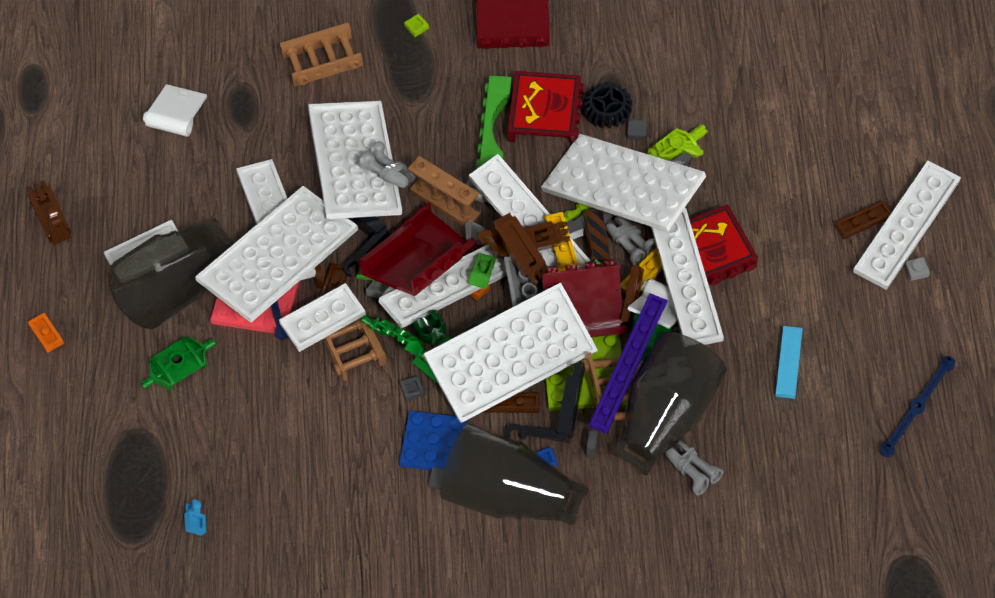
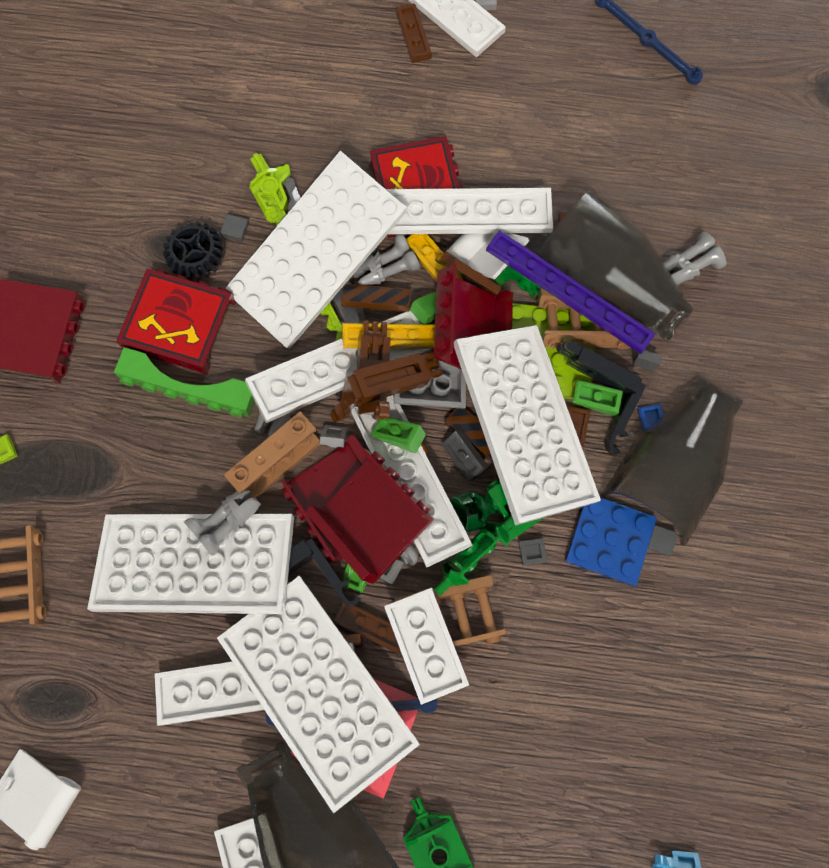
camera: 80 degrees left, 15 degrees up
medium azure tile [775,326,803,399] -> none
none -> bright green slope [572,380,623,416]

